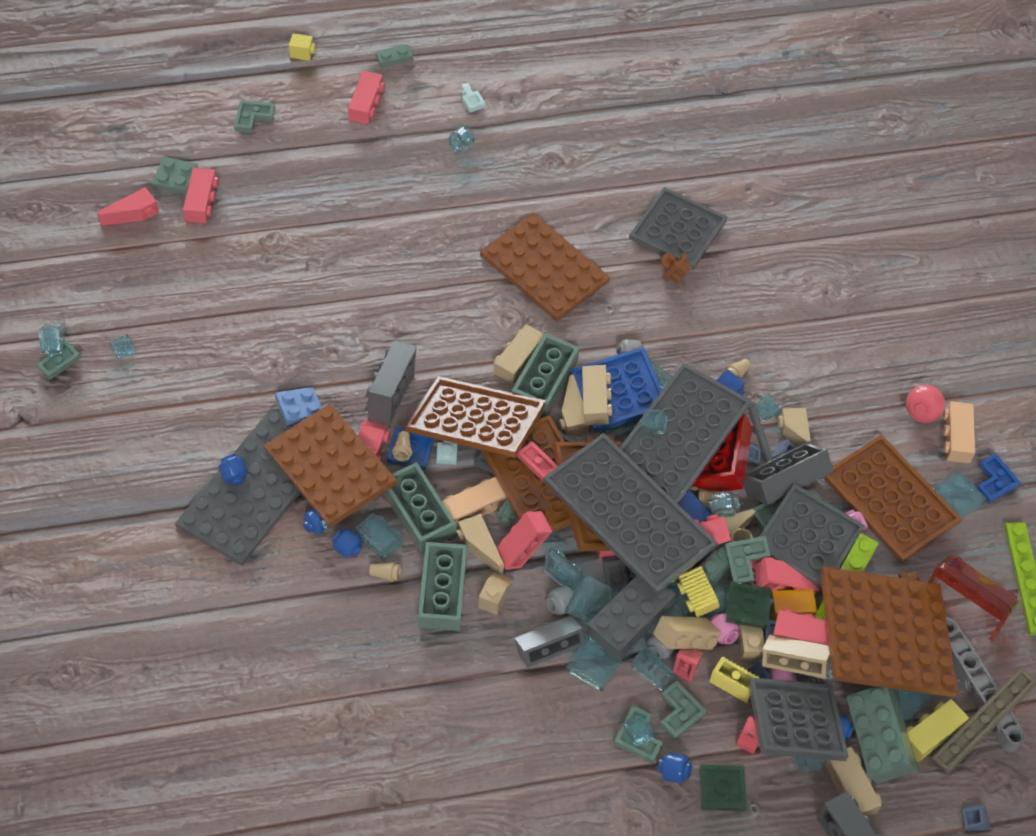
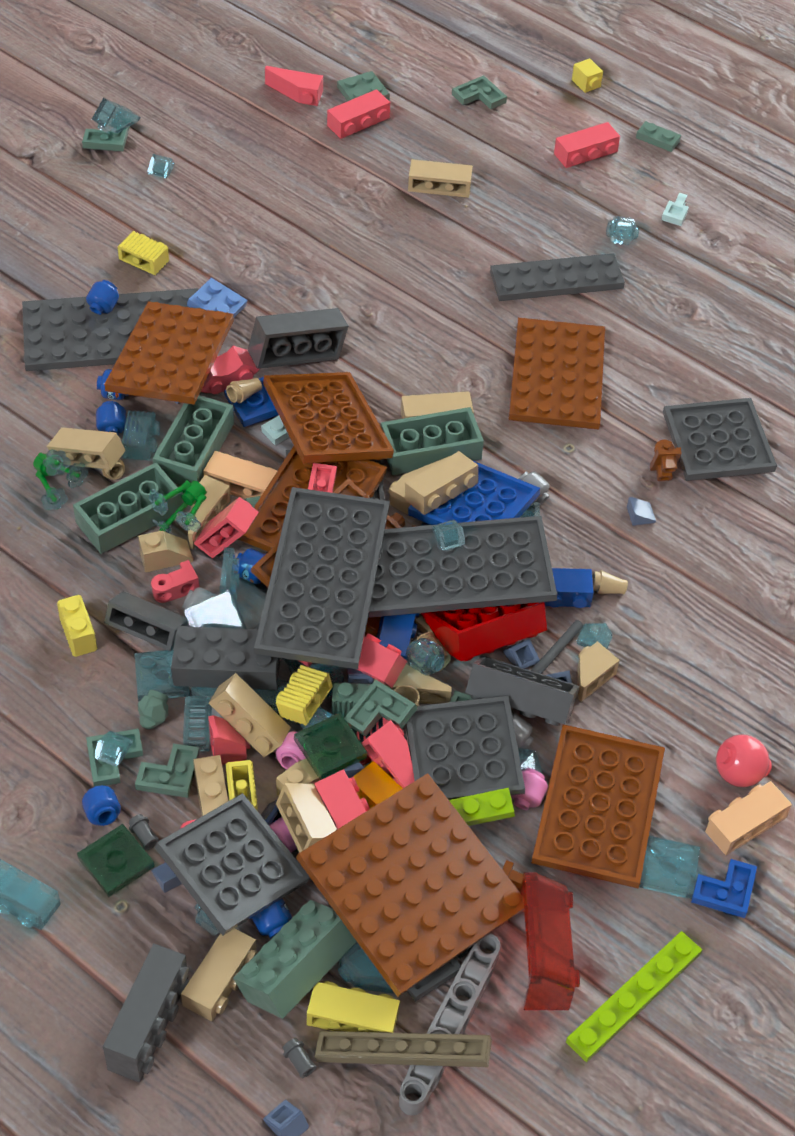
camera: 50 degrees right, 5 degrees down
none -> clear light blue plant [33,449,88,510]
none -> tan brick [47,427,126,470]
none -> light yellow brick [57,595,97,657]
none -> light yellow brick [118,231,169,275]
none -> dark grey pin [128,814,160,850]
none -> sand green rock [138,690,169,729]
none -> plant [148,480,207,534]
none -> coral leg [151,560,199,603]
none -> sand blue slope [151,862,182,893]
none -> tan brick [193,755,228,816]
none -> blue head [234,548,266,584]
none -> dark grey pin [282,1038,317,1078]
none -> tan brick [408,159,473,198]
none -> dark grey plate [490,253,625,301]
none -> sand blue slope [627,497,656,526]

